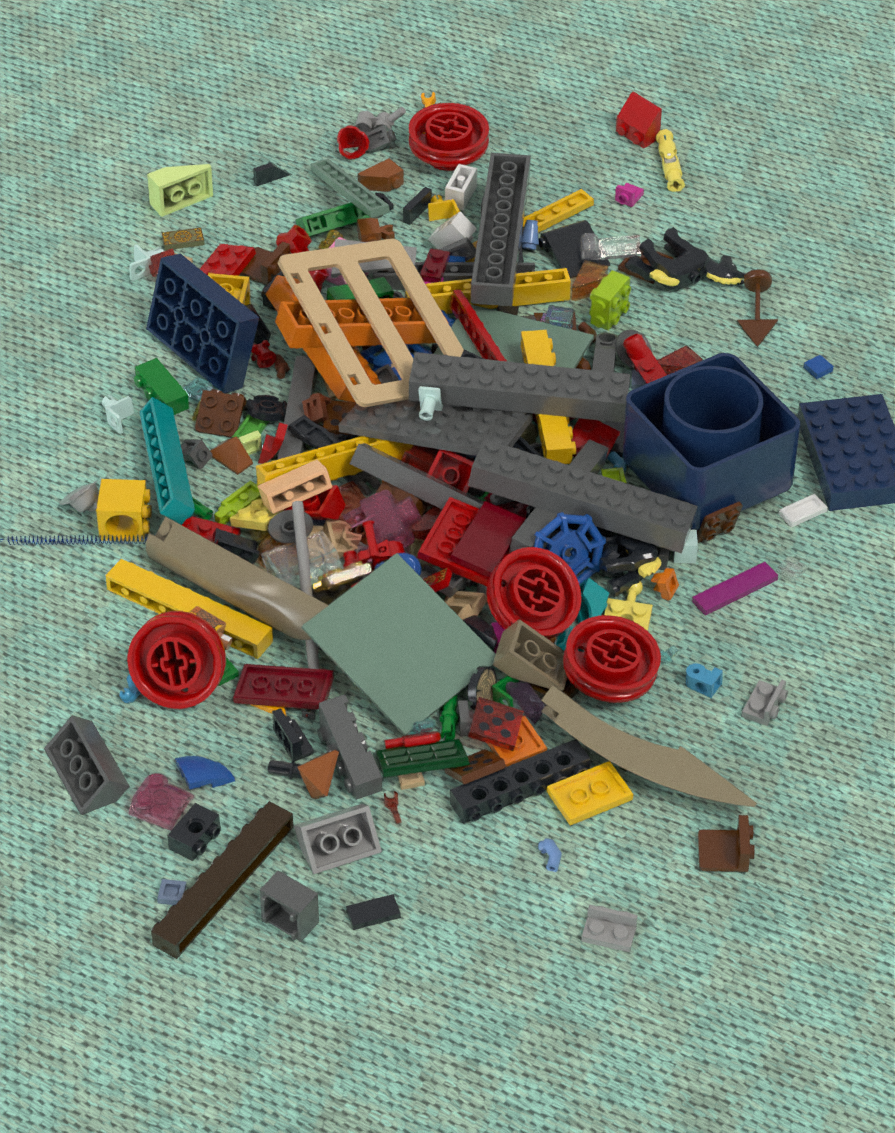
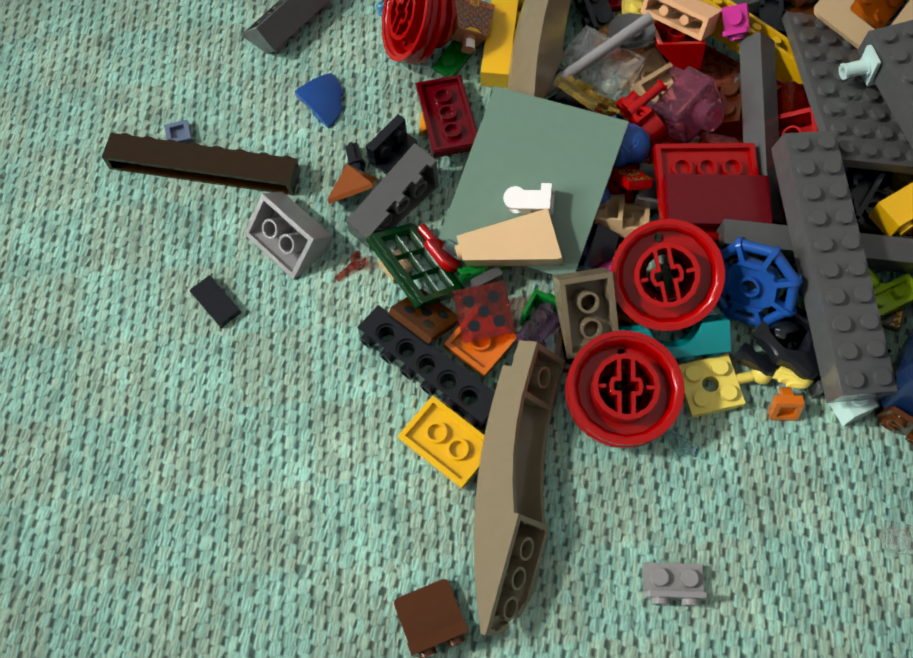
camera: 70 degrees right, 20 degrees up
clear pink slope [129,773,194,831] -> none
black brick [167,803,221,861] -> none
dark grey container [260,870,319,942] -> none
tile [468,665,497,713] -> none
medium blue arm [538,838,562,872] -> none
light grey bracket [581,905,638,952] -> none
dark azure leg [686,663,723,698] -> none
magenta tile [692,562,778,616] -> none
none -> tan slope [455,208,564,266]
none -> white leg [503,183,555,215]
none -> dark pink bracket [722,3,751,41]

